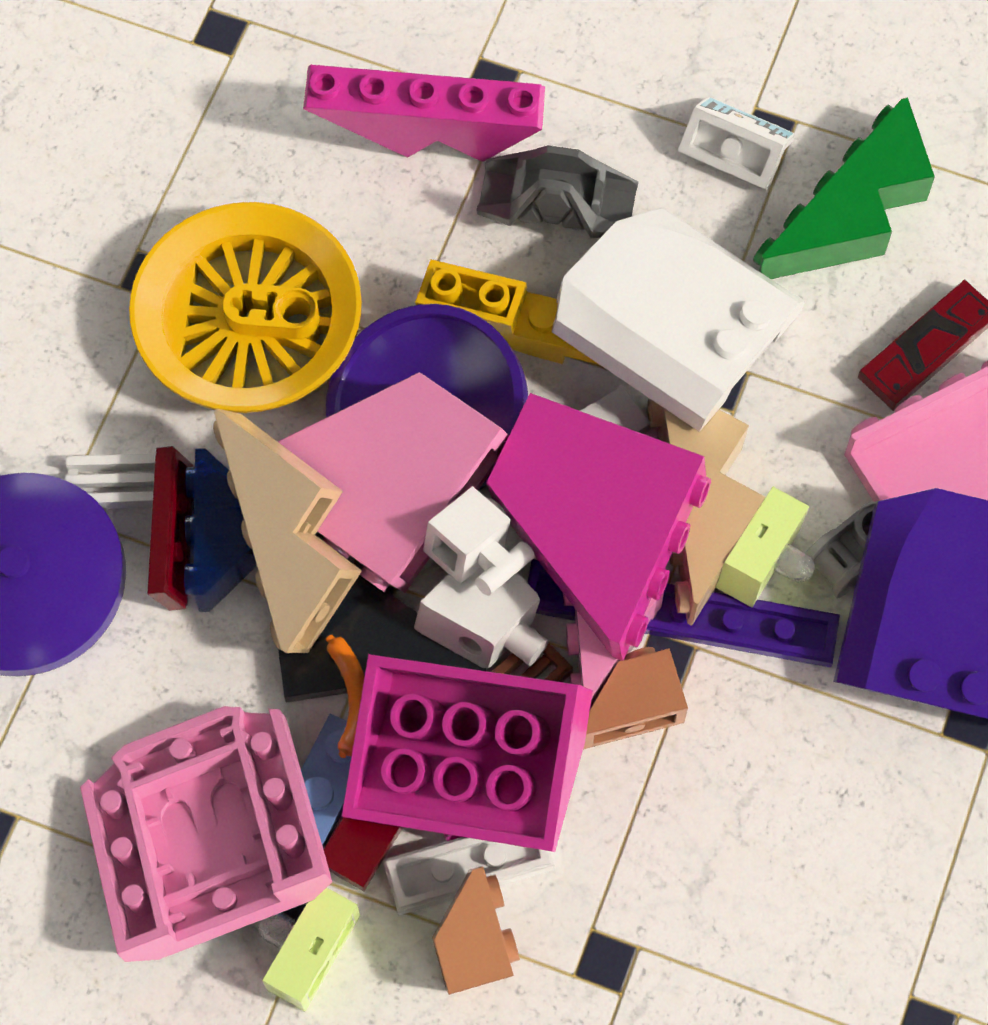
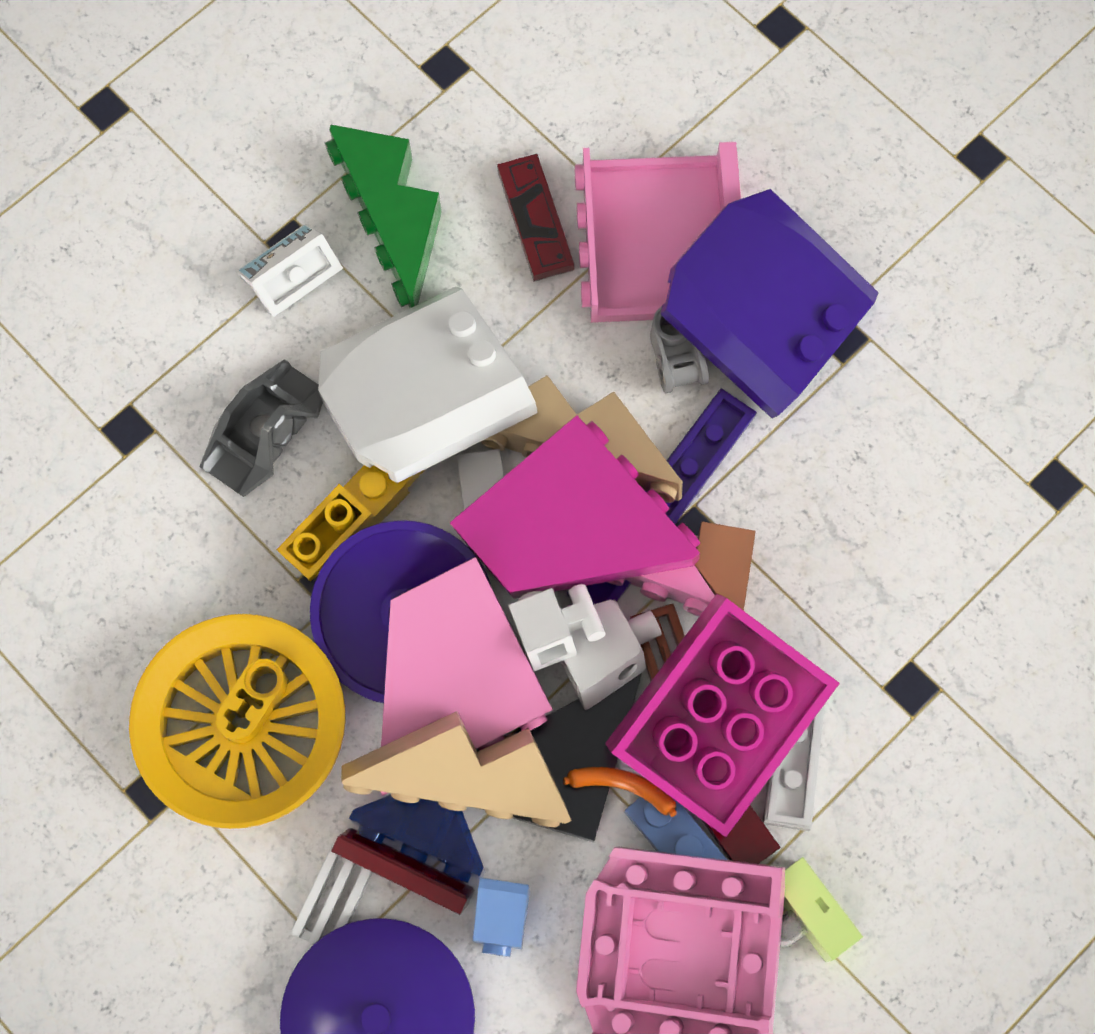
camera: 65 degrees left, 5 degrees up
dark pink slope [303,64,545,162] -> none
nougat slope [432,866,520,995] -> none
yellowish green piece [716,487,815,607] -> none
none -> medium blue slope [473,878,530,957]

